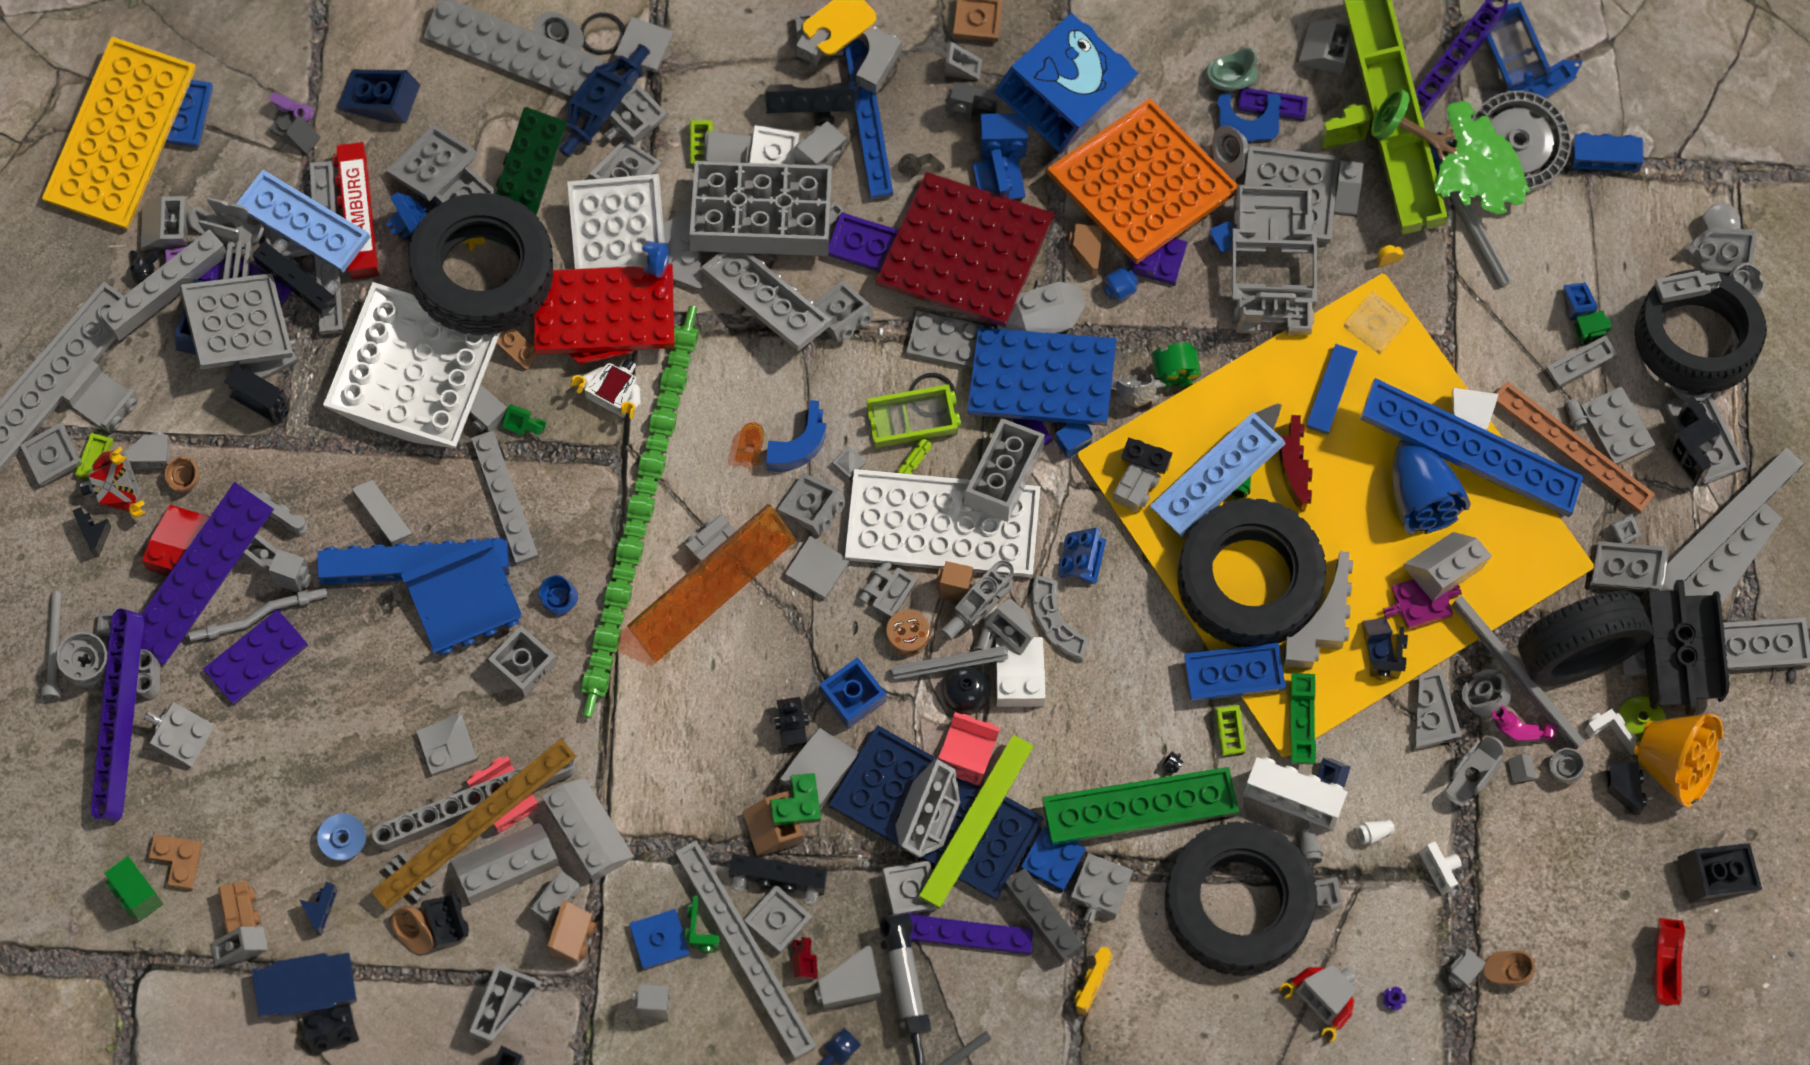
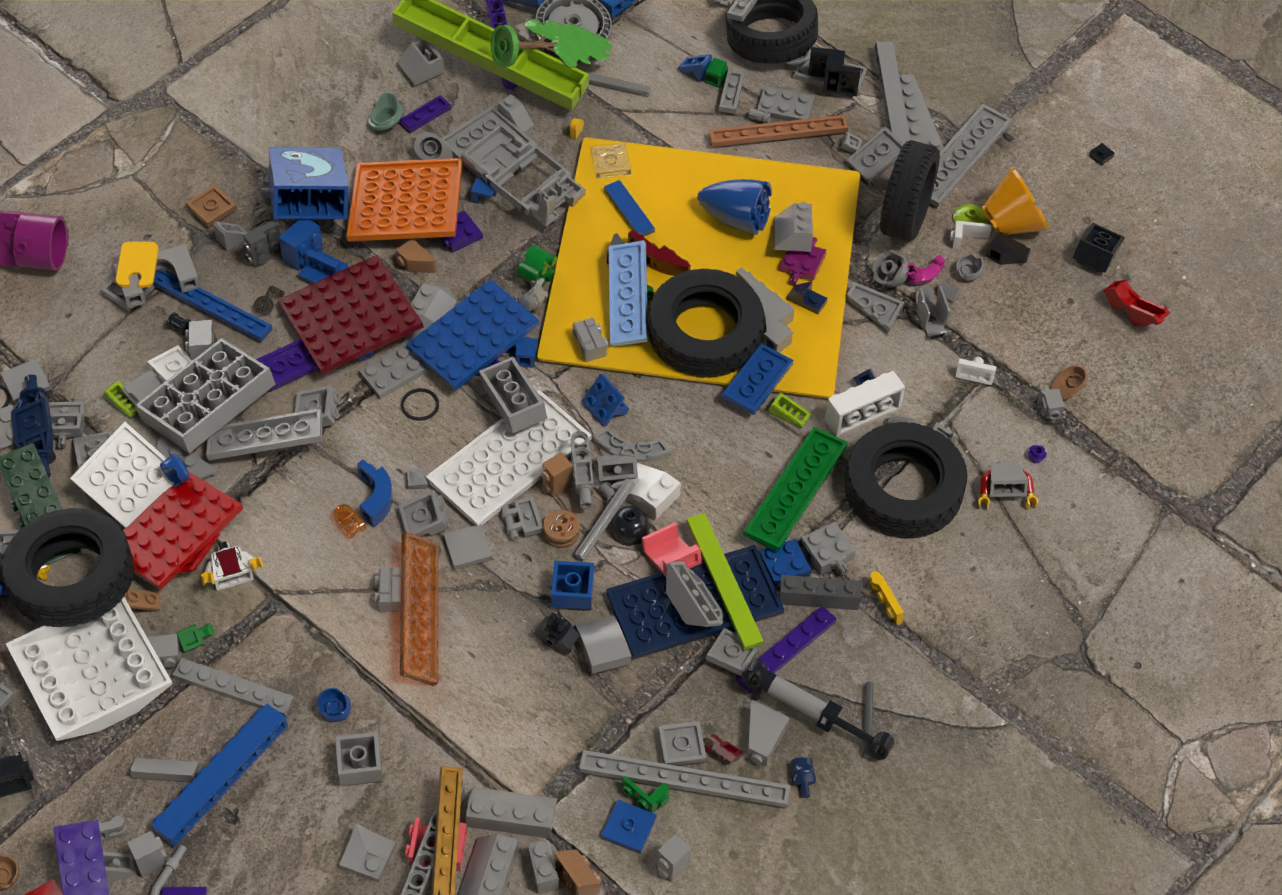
camera: 50 degrees left, 15 degrees down
blue panel [401,538,523,656] -> none
bright green piece [581,306,699,719] -> none
black piece [729,853,828,906] -> none
medium nougat slope [743,791,803,857] -> none
black arch [765,82,860,114] -> none
green plate [769,773,821,825] -> none
door [866,384,961,449] -> none
lime axle [897,438,932,474] -> none
blue head [1103,267,1139,302] -> none
black bracket [1121,437,1173,474] -> none
black plate [1162,751,1183,774] -> none
blue piece [1218,94,1281,142] -> none
green slope [1290,673,1316,765] -> none
lime plate [1320,104,1373,150] -> none
white cone [1357,820,1394,845] -> none
blue plate [1360,378,1583,517] -> none
black bracket [1370,627,1408,680] -> none
white torso [1451,388,1498,430] -> none
light grey tile [1452,595,1585,750] -> none
black piece [1641,580,1730,716] -> none

